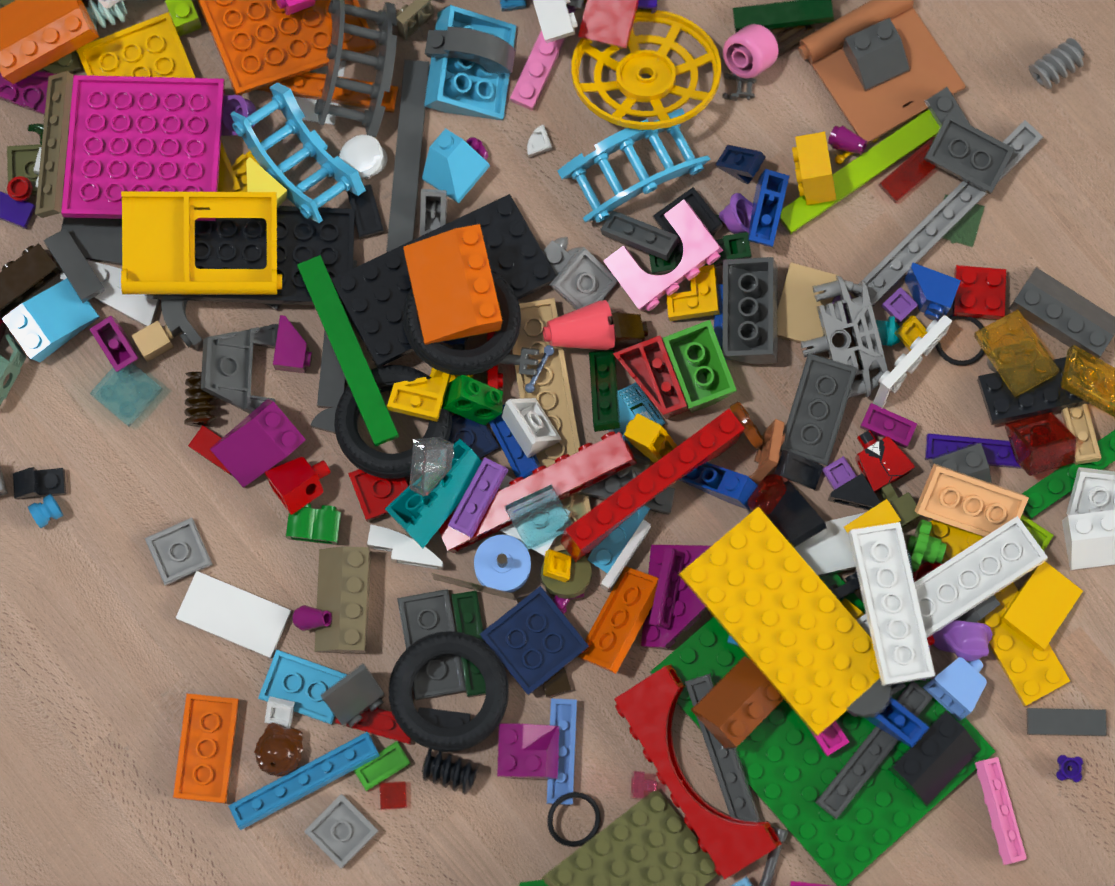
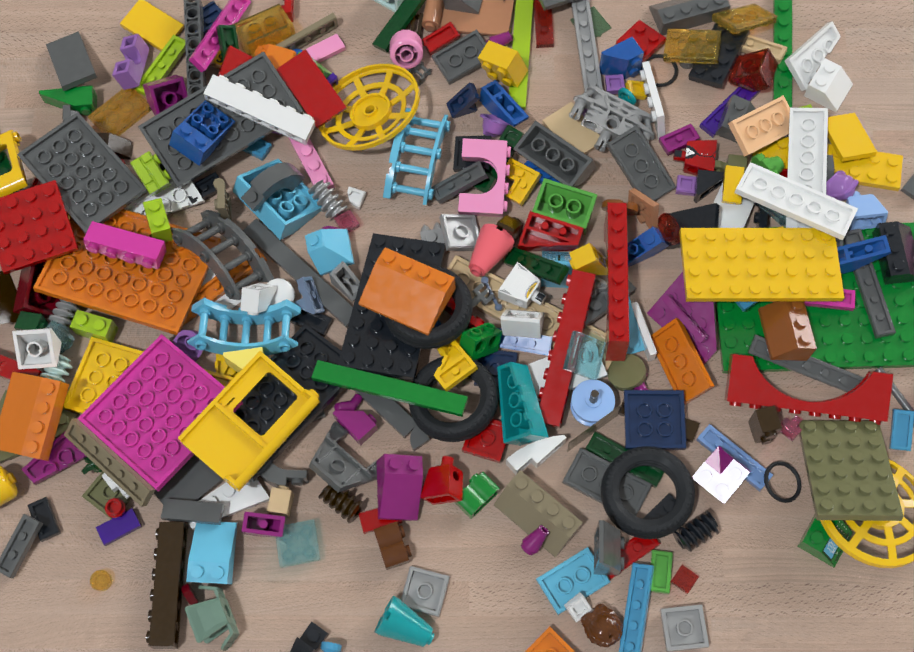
camera: 45 degrees left, 10 degrees down
white tile [176,571,292,658] -> none
clear slope [409,437,454,496] -> none
medium lavender tile [448,457,508,538] -> none
yellow tile [543,549,572,582] -> none
black tile [774,450,824,490] -> none
dark grey tile [846,678,891,717] -> none
none -> white slope [240,283,277,315]
none -> sand blue slope [293,276,325,314]
none -> light grey piece [308,180,347,221]
none -> clear pink plate [334,210,360,233]
none -> magenta arm [334,394,363,411]
none -> reddish brown brick [374,522,412,570]
none -> teal cone [374,596,435,647]
none -> red tile [421,22,460,55]
none -> dark grey tile [431,29,486,85]
none -> white torso [498,262,547,308]
none -> dark brown brick [748,406,782,445]

